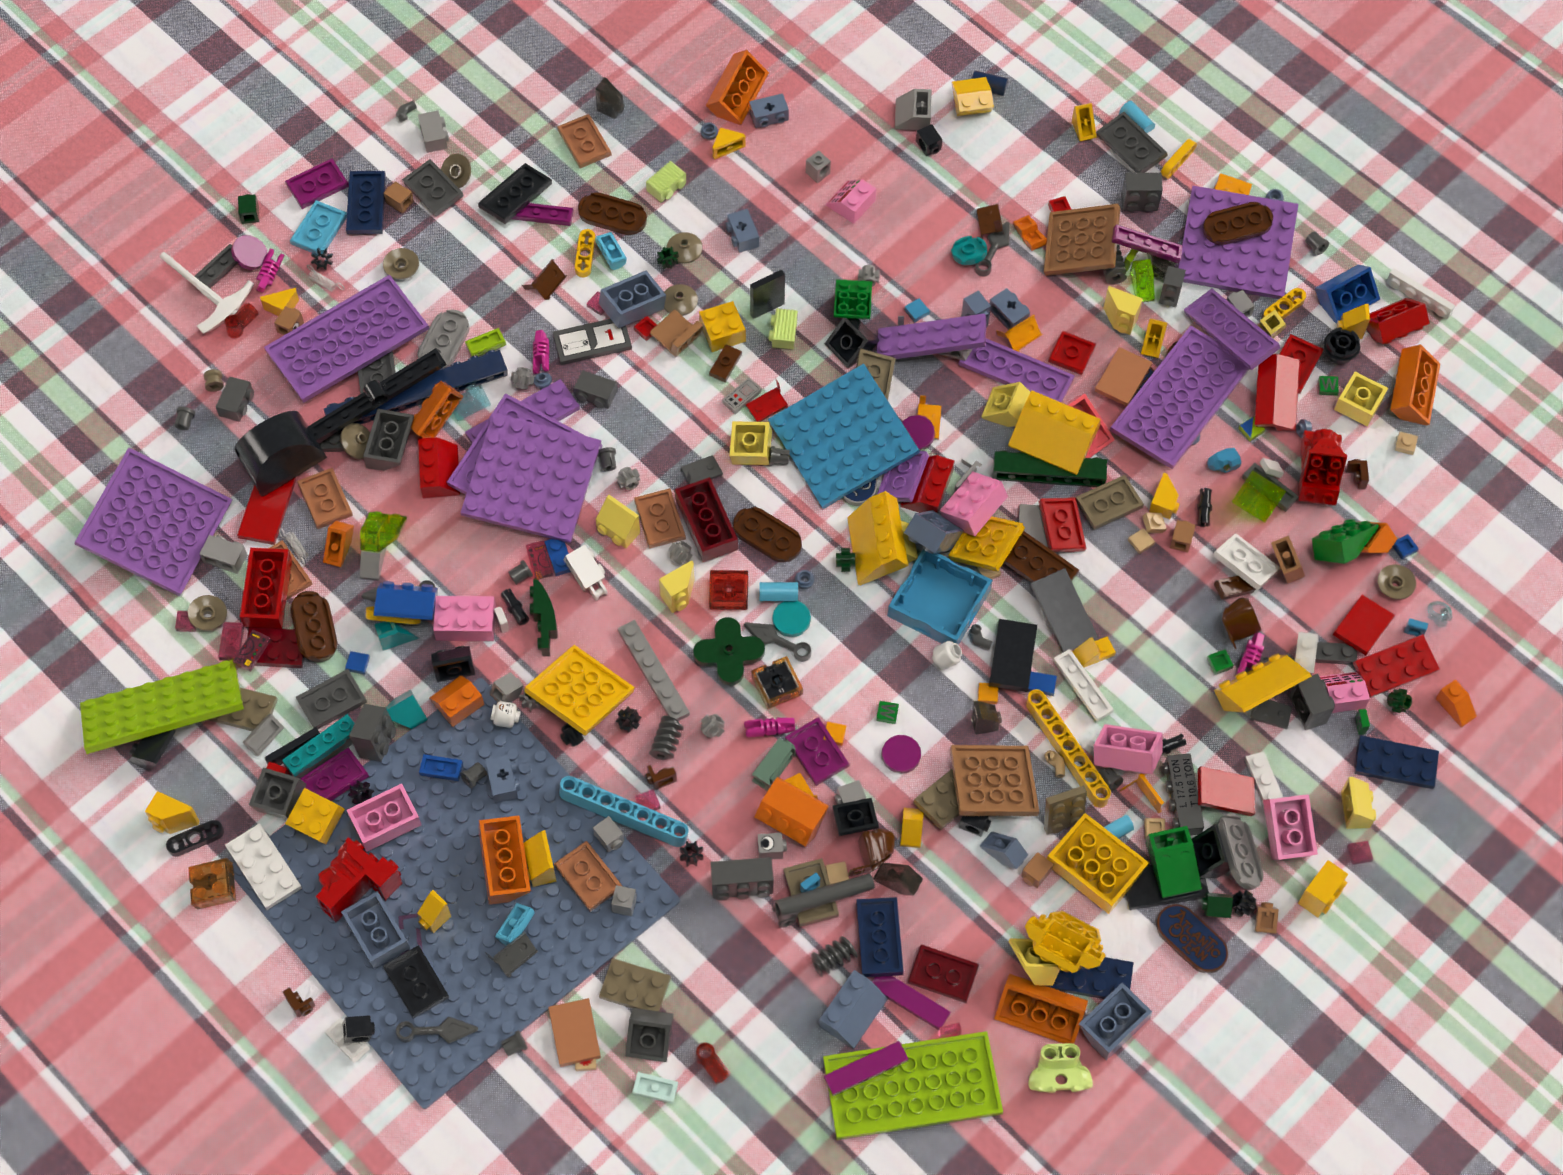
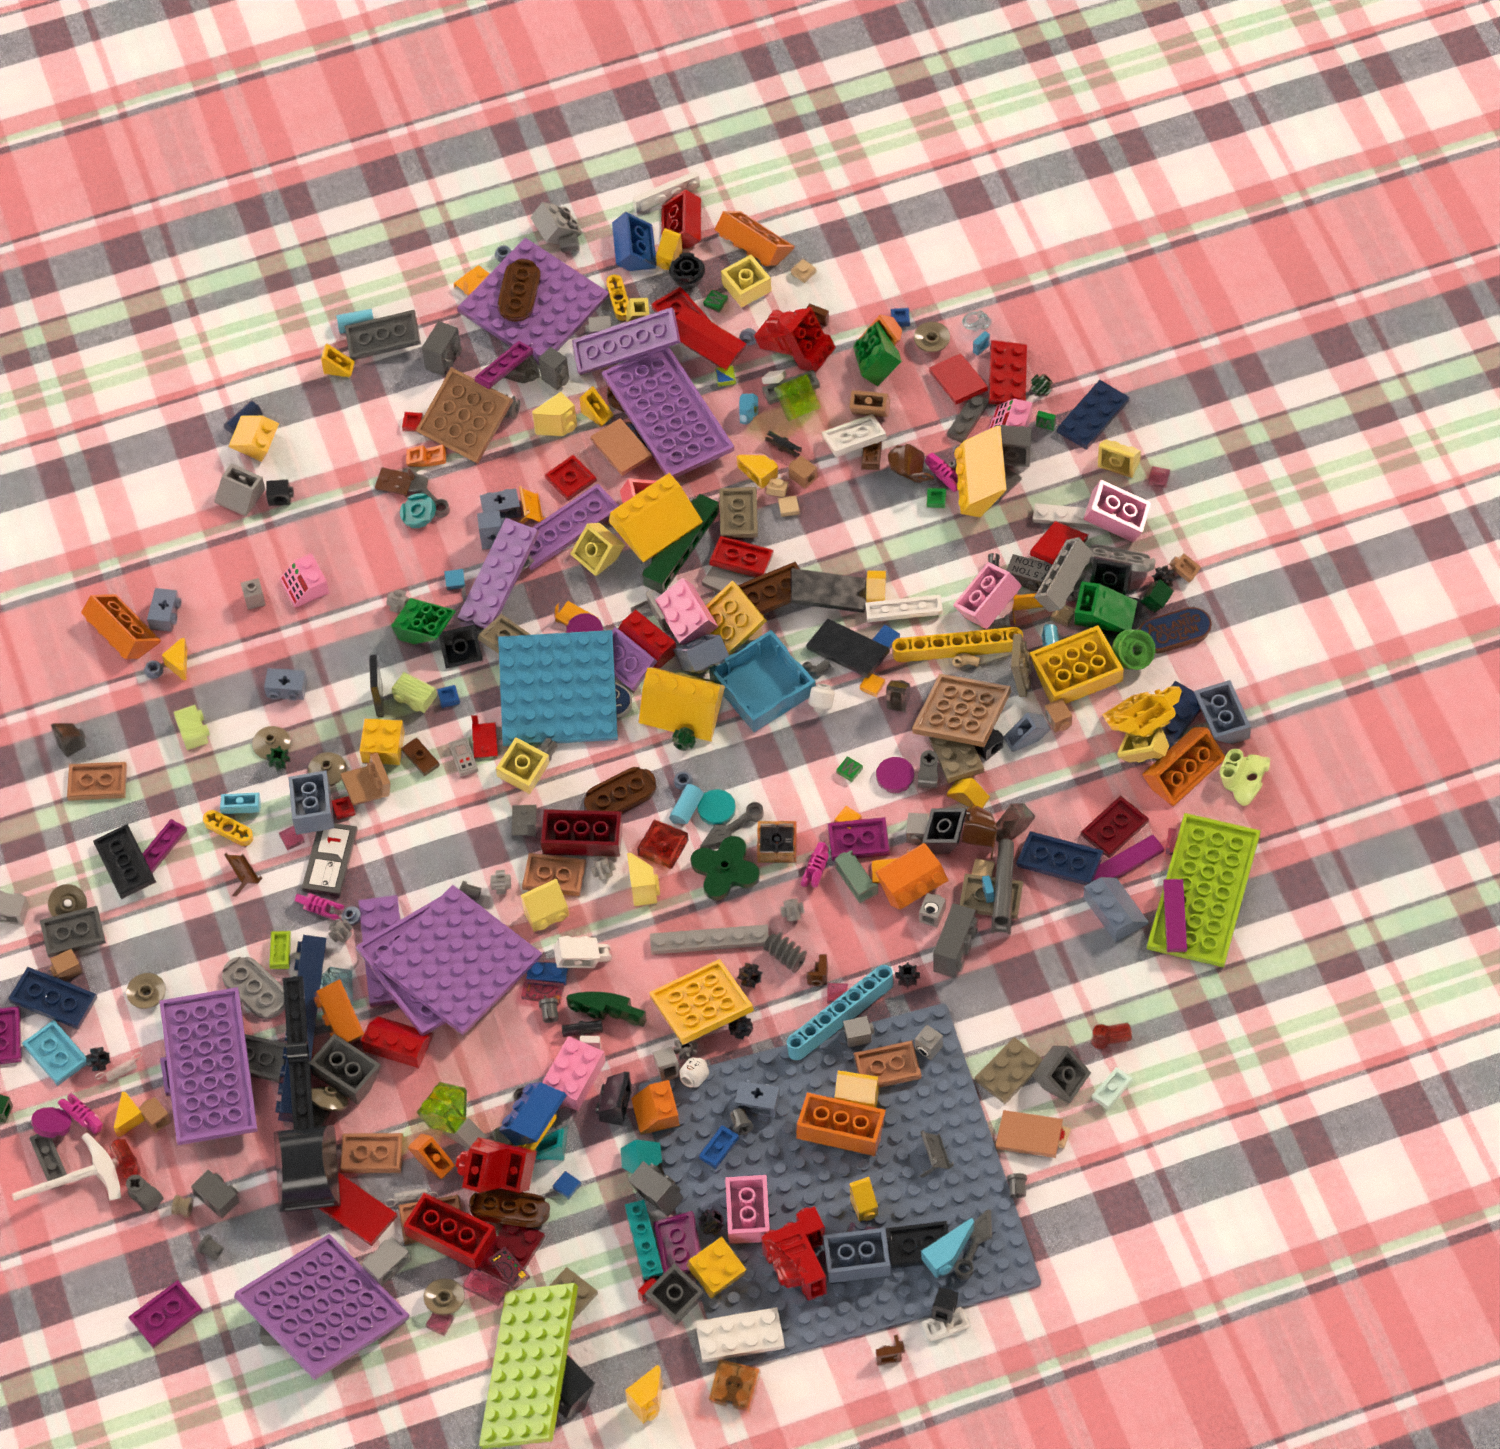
camera: 60 degrees left, 5 degrees down
black beam [166,820,224,857] -> none
light grey tile [242,714,284,756] -> none
black tile [264,727,320,765] -> none
dark grey plate [296,669,367,729] -> none
medium azure brick [495,903,535,946] -> none
dark grey brick [574,370,617,409] -> none
reddish brown tile [578,192,647,235] -> none
dark grey piece [811,936,858,977] -> none
lime tile [1124,249,1138,271] -> none
clear neon green slope [1130,259,1155,302] -> none
yellow beam [1160,138,1197,179] -> none
white brick [1295,632,1318,673] -> none
yellow brick [1298,860,1348,918] -> none
orange slope [1436,679,1477,728] -> none
none -> dark grey piece [126,1175,164,1213]
none -> magenta tile [128,1280,203,1348]
none -> blue tile [437,685,460,708]
none -> red brick [455,1137,537,1193]
none -> light grey slope [530,202,582,245]
none -> dark grey piece [918,750,938,789]
none -> medium azure slope [921,1218,974,1278]
none -> light grey brick [1034,538,1093,612]
none -> bright green wheel [1112,630,1156,670]

